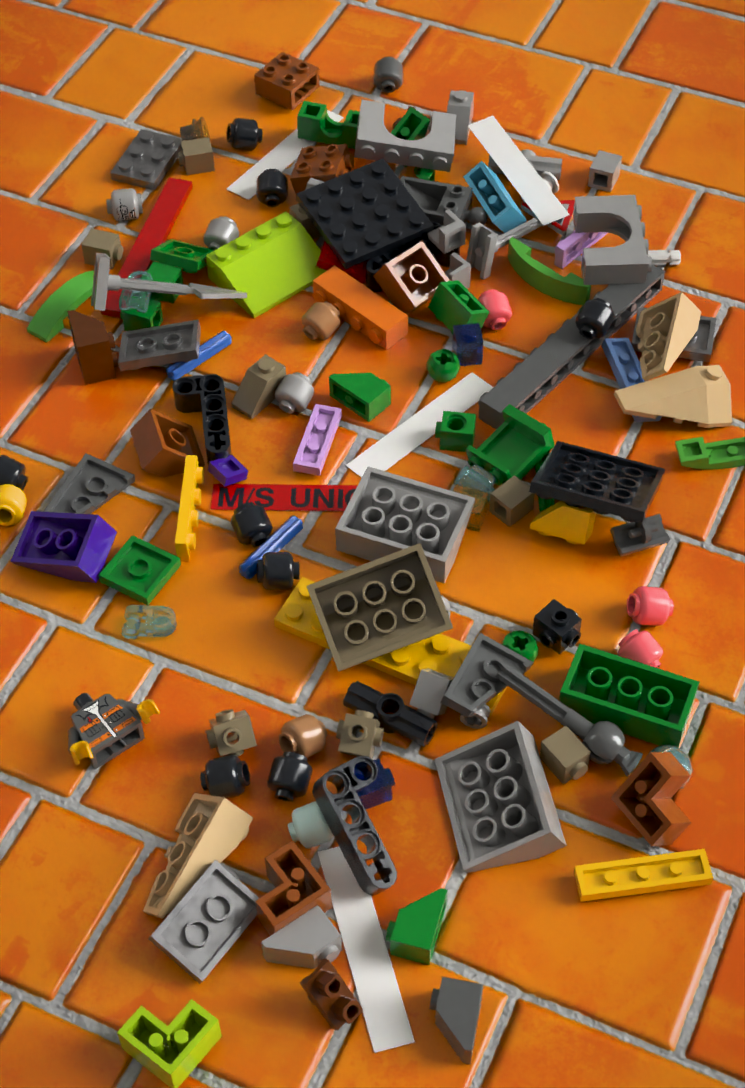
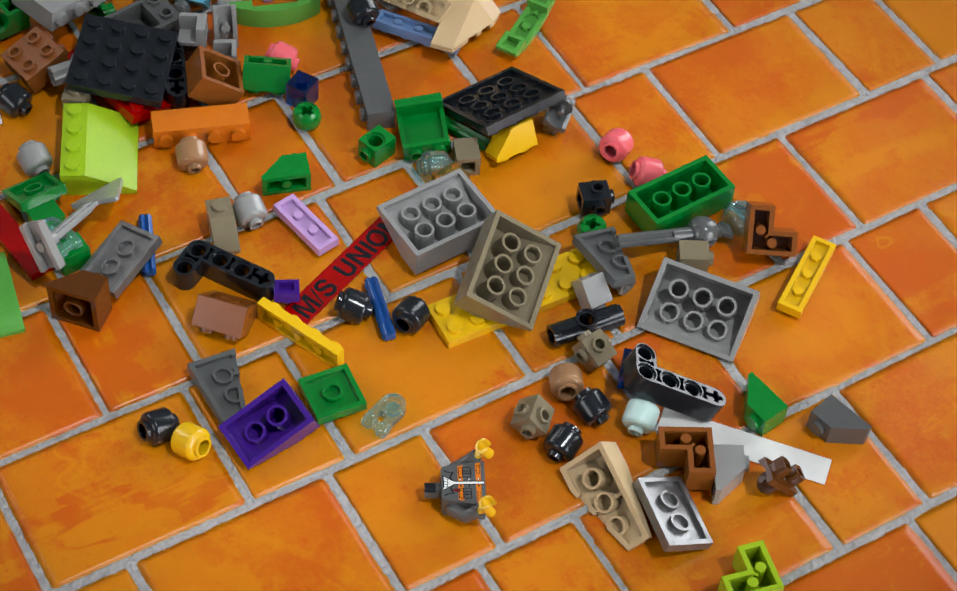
camera: 60 degrees left, 0 degrees up
white sticker [346,372,494,478] -> none

